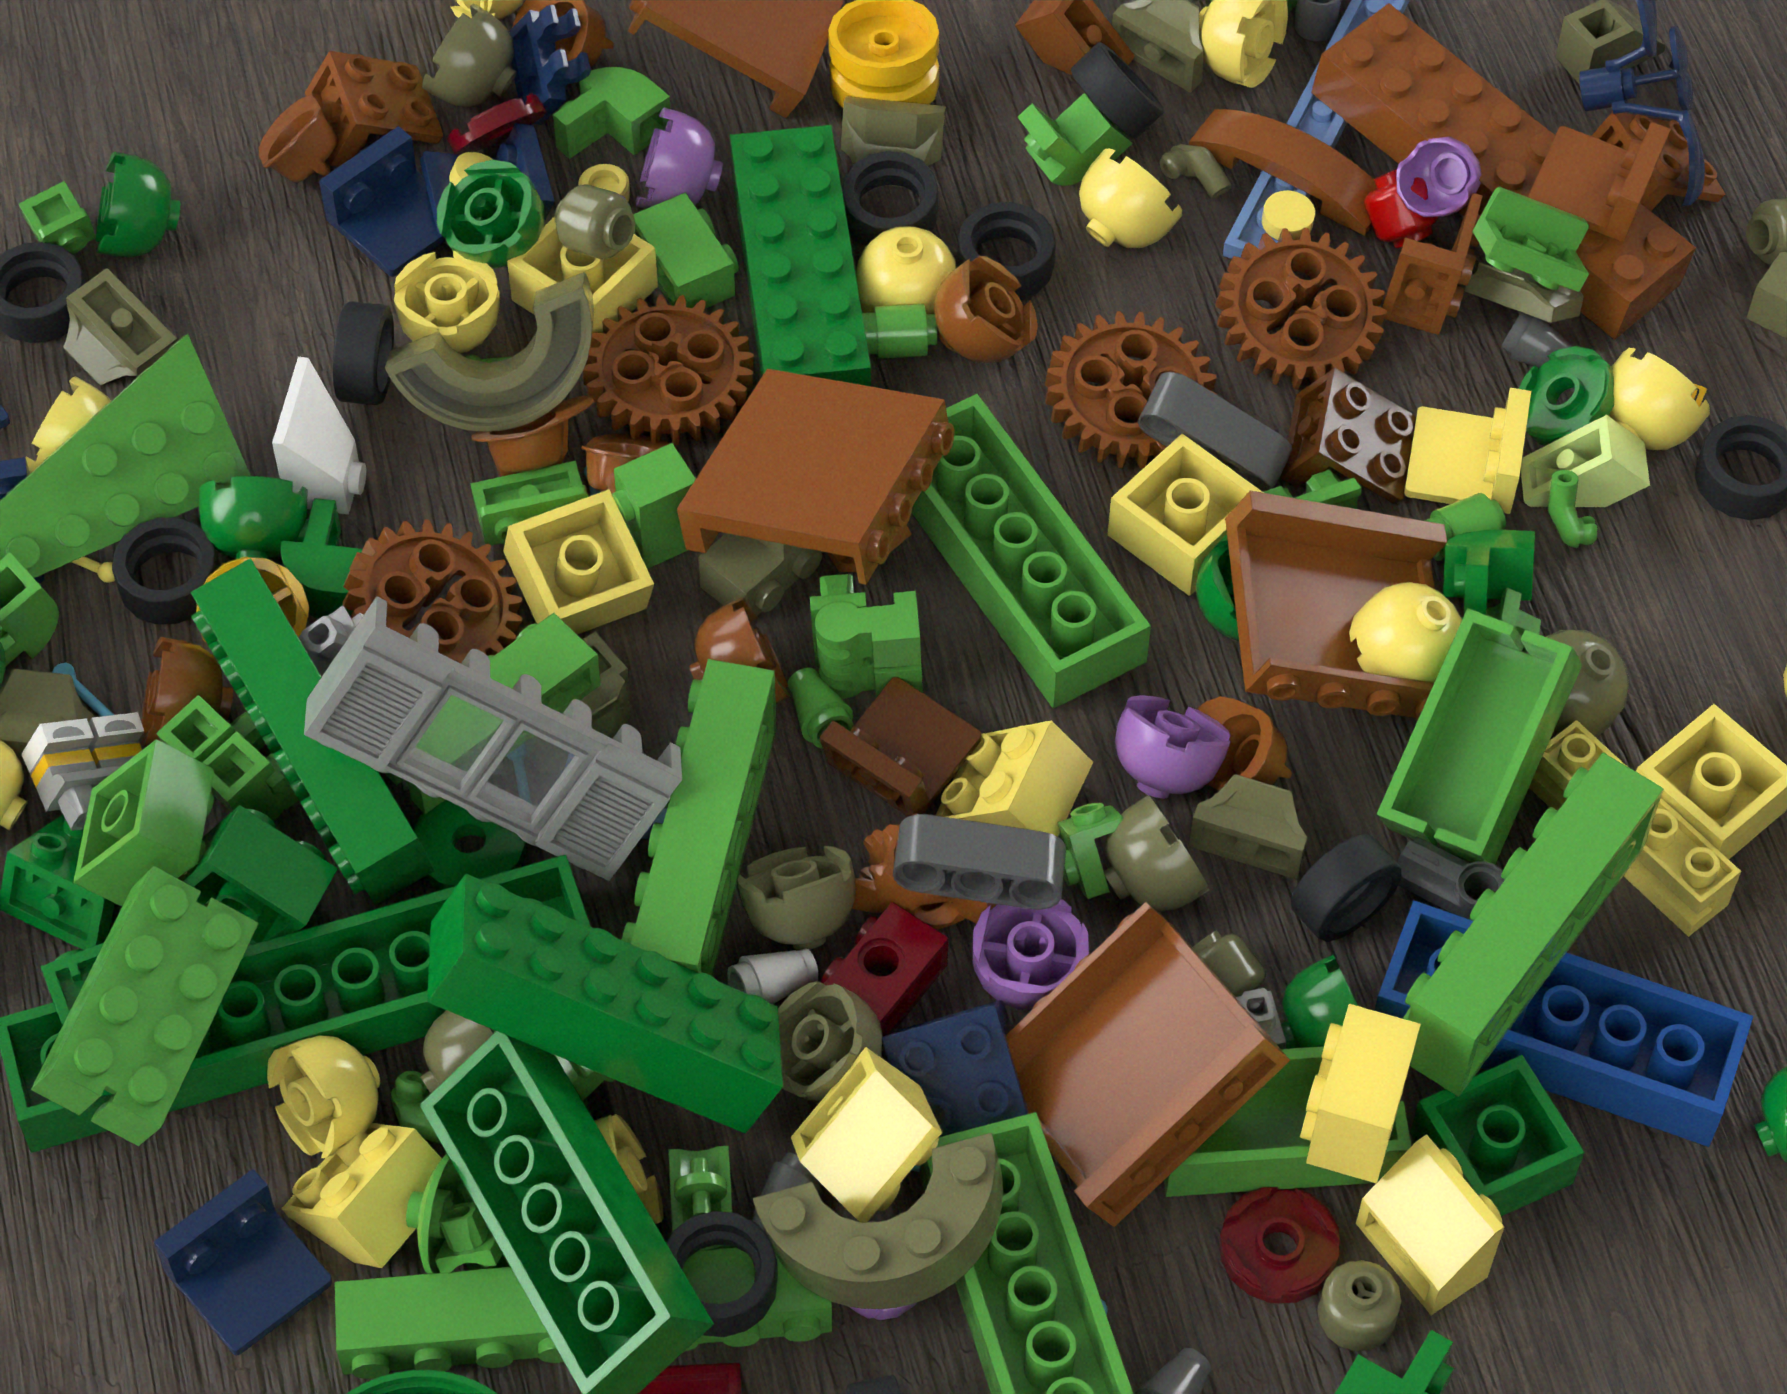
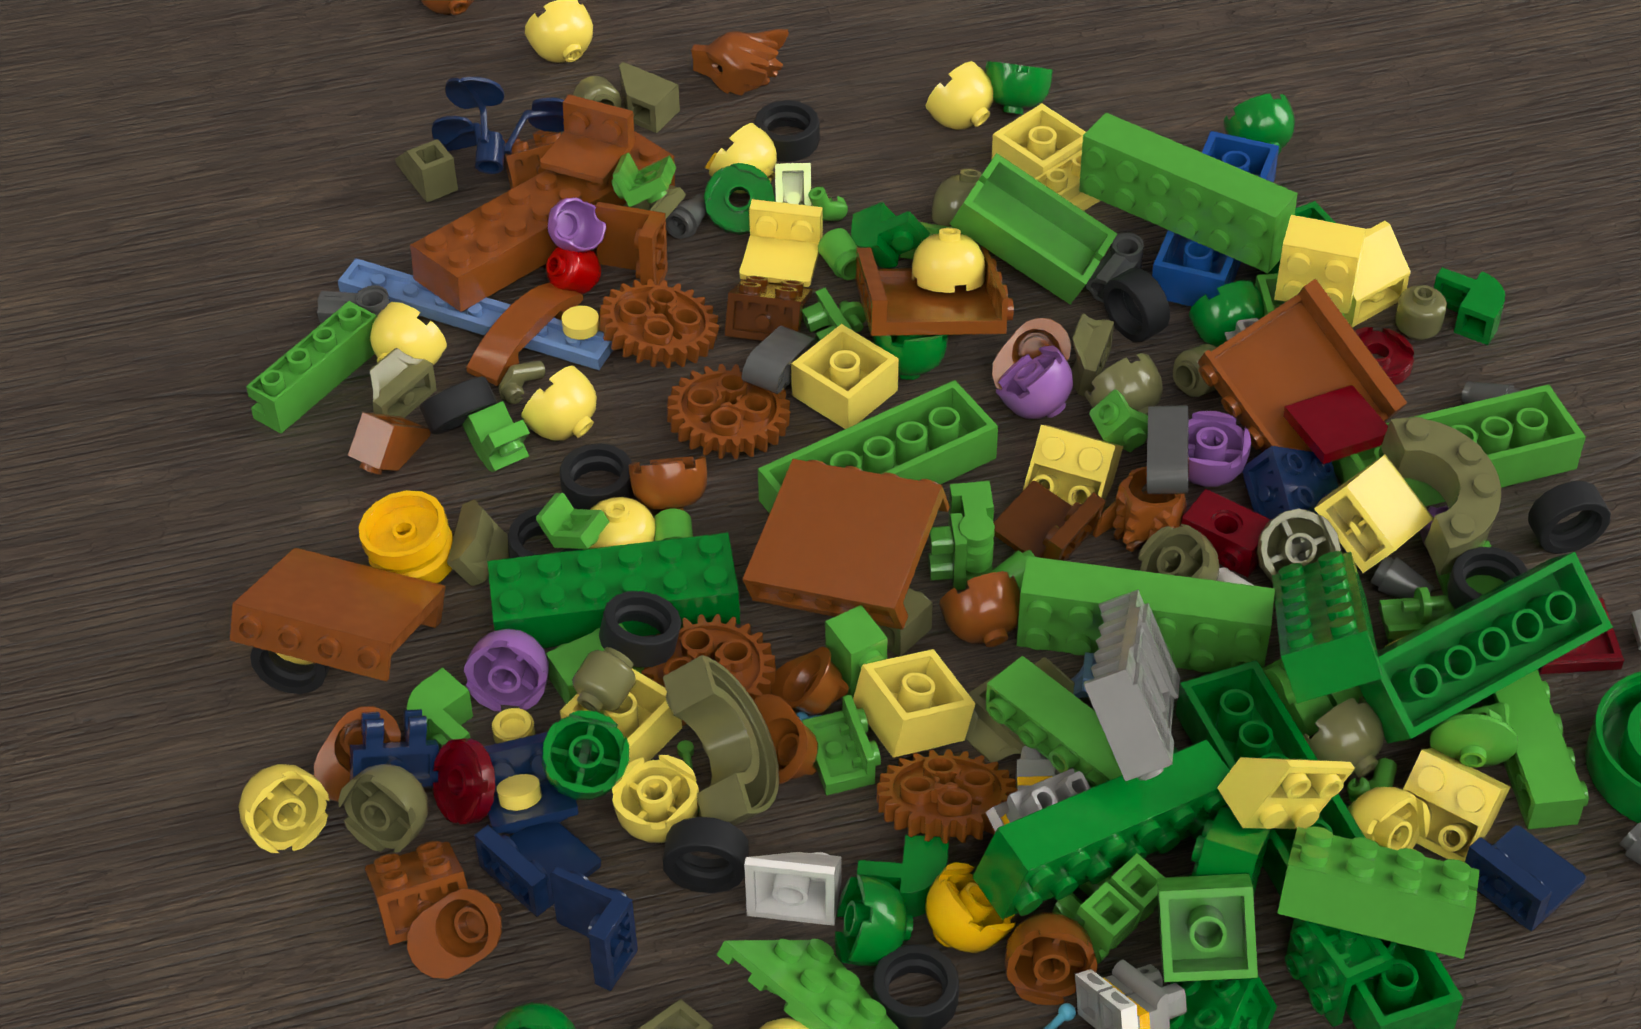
camera: 90 degrees left, 10 degrees down
none -> bright green bracket [536,493,609,549]
none -> dark blue bracket [550,866,638,991]
none -> black tyre [599,591,682,667]
none -> light yellow slope [1217,757,1355,829]
none -> dark red tile [1283,385,1388,464]

